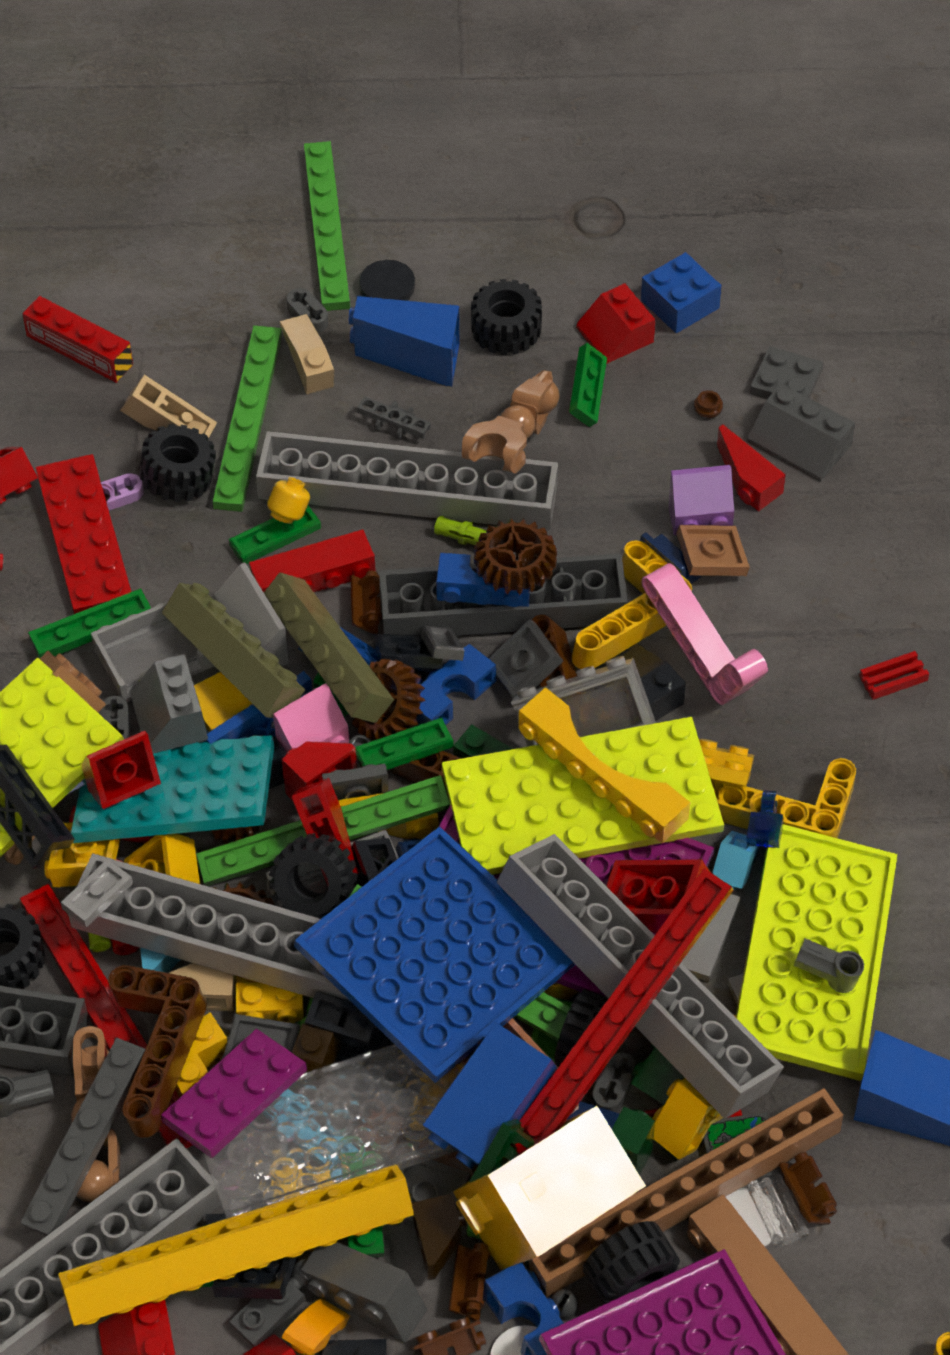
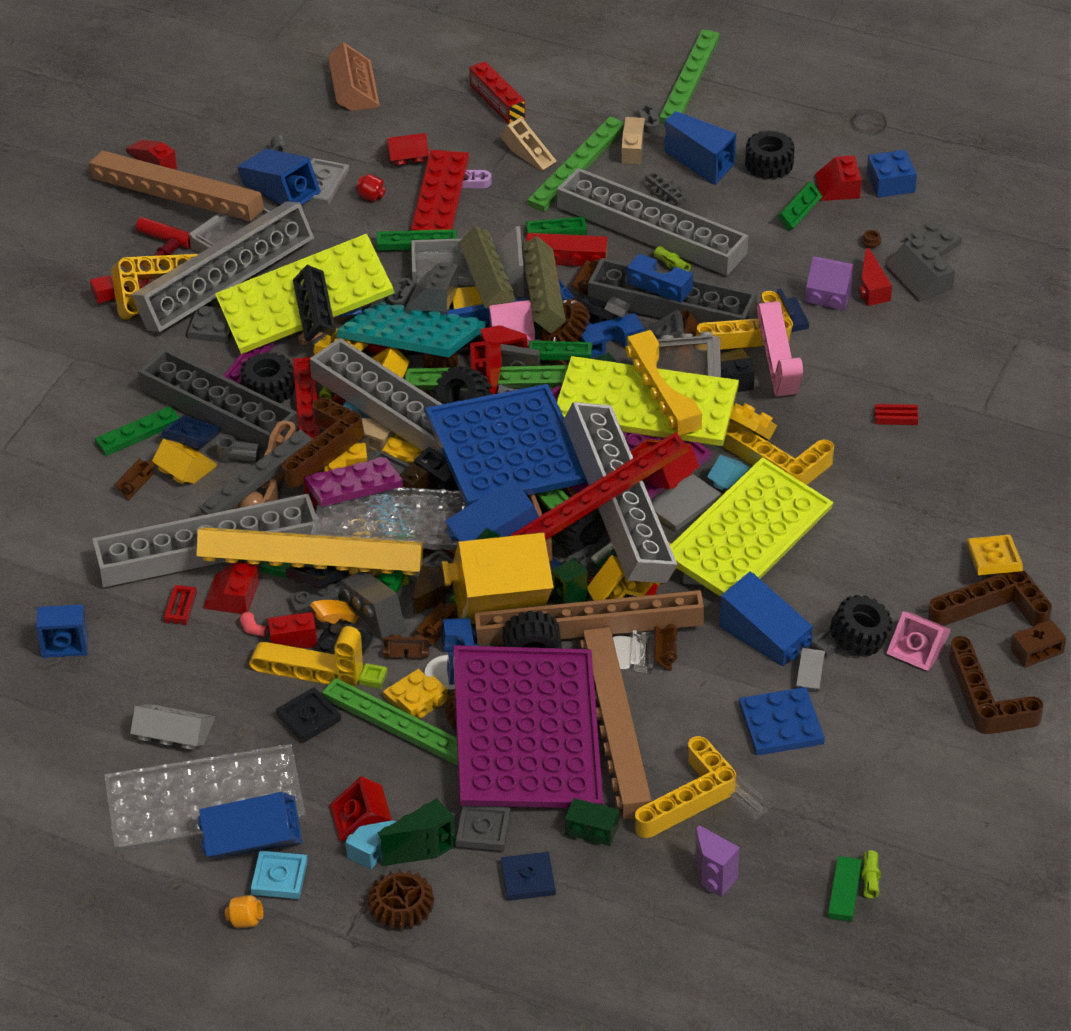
camera: 25 degrees right, 10 degrees down
medium nougat plate [40,650,106,713] -> none
light grey plate [61,859,133,927] -> none
red slope [81,731,161,809] -> none
black tyre [139,424,216,502] -> none
yellow head [267,477,310,524] -> none
black tile [359,259,415,301] -> none
medium nougat piece [462,370,560,474] -> none
reddish brown gear [474,518,557,595] -> none
medium nougat plate [676,525,750,576] -> none
clear blue plate [746,790,784,848] -> none
dark grey piece [794,938,865,993] -> none

